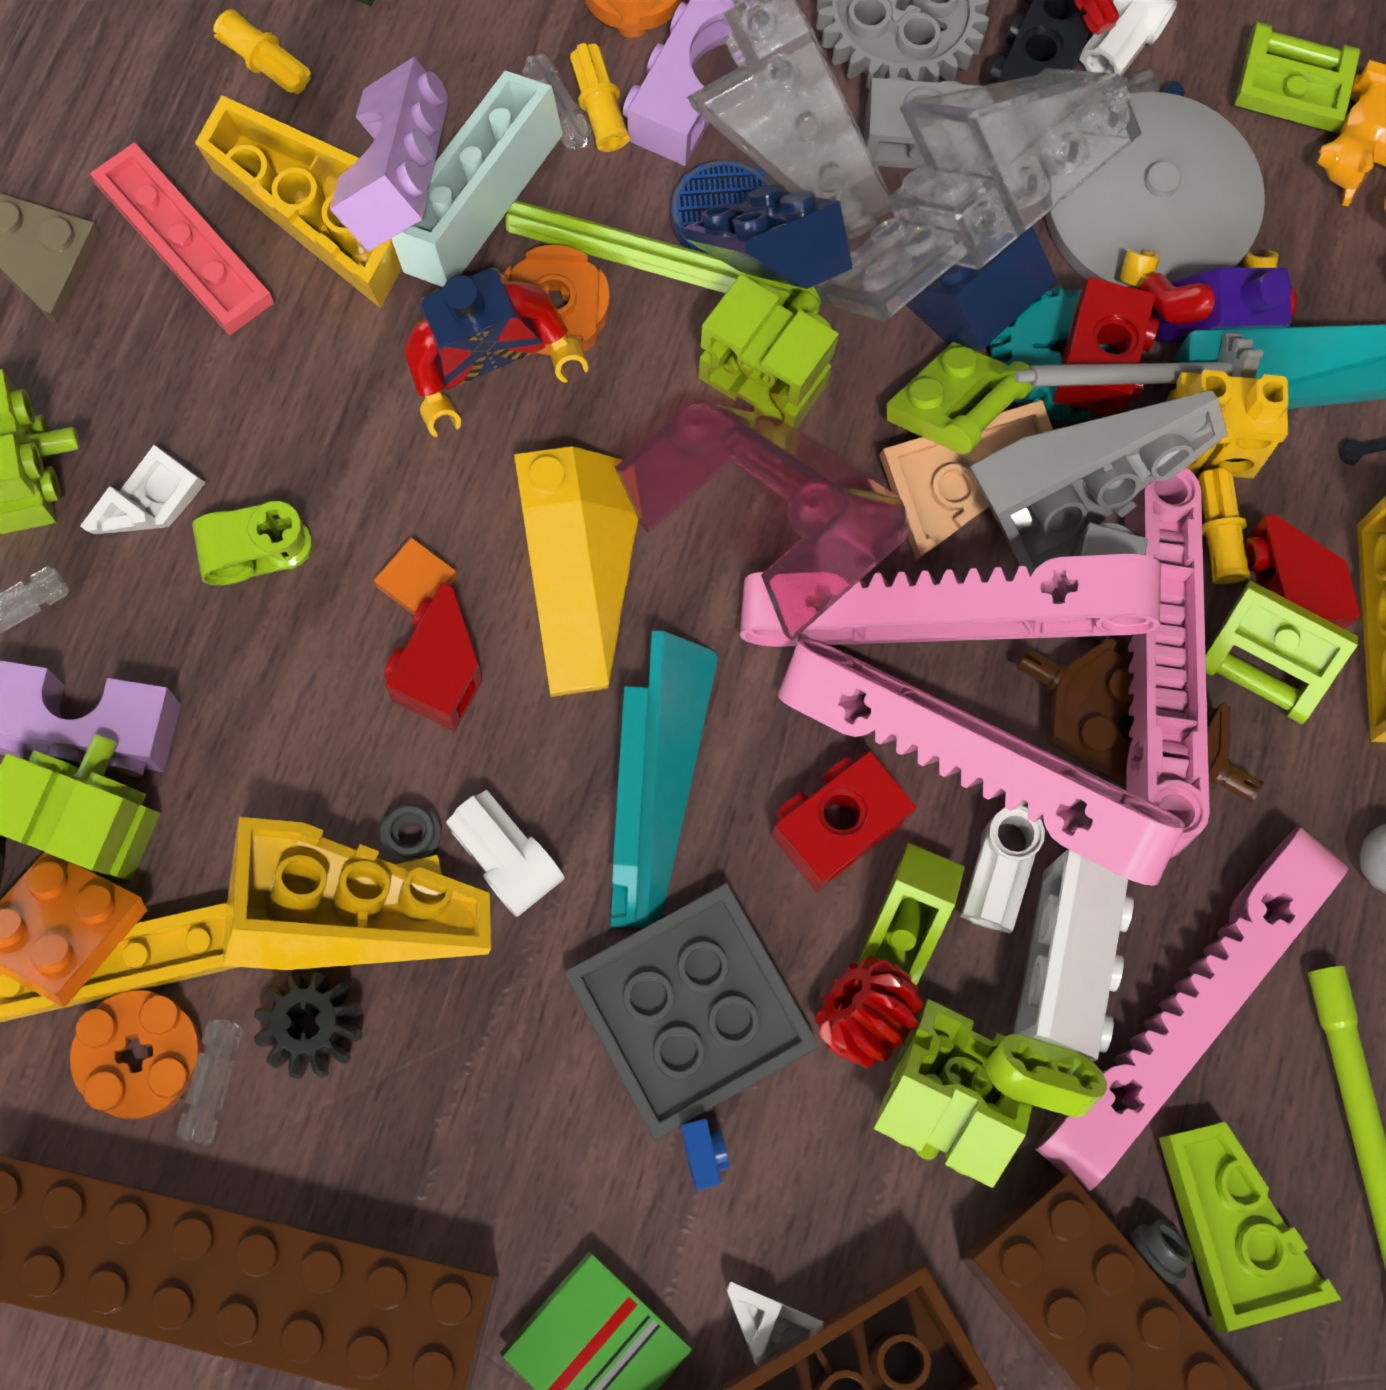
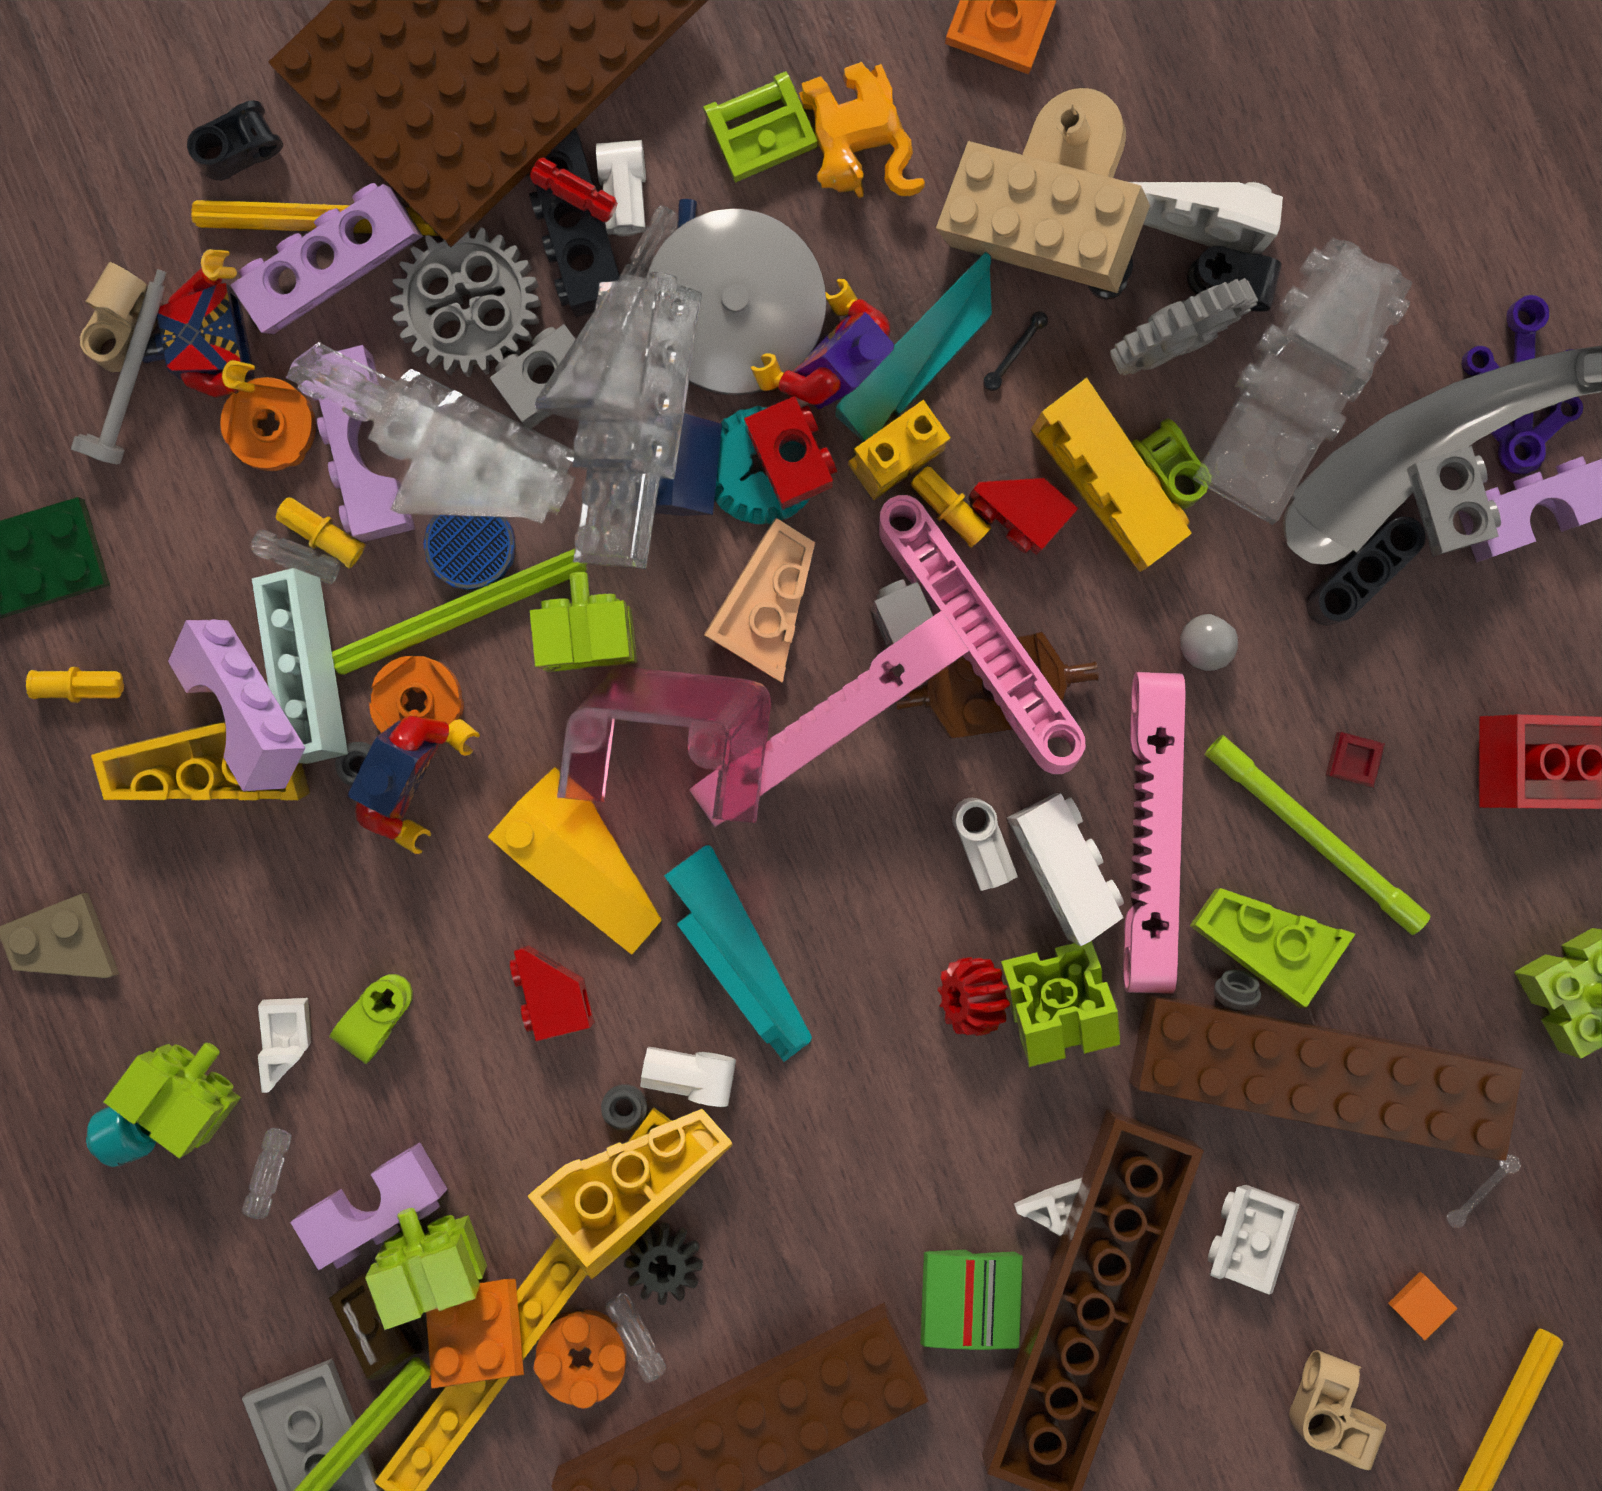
camera: 35 degrees left, 15 degrees up
coral plate [90,142,274,336] -> none
orange tile [373,537,458,616] -> none
dark grey plate [564,883,819,1142] -> none
blue plate [680,1119,730,1192] -> none
dark blue slope [682,185,853,289] -> none
red brick [771,751,917,893] -> none
bright pink gear [777,639,1185,886] -> none
lime slope [857,843,965,986] -> none
lime plate [886,342,1036,454] -> none
light grey wedge [970,390,1228,575] -> none
lime beam [985,1034,1107,1118] -> none
light grey piece [1014,332,1263,386] -> none
lime plate [1205,580,1358,725] -> none

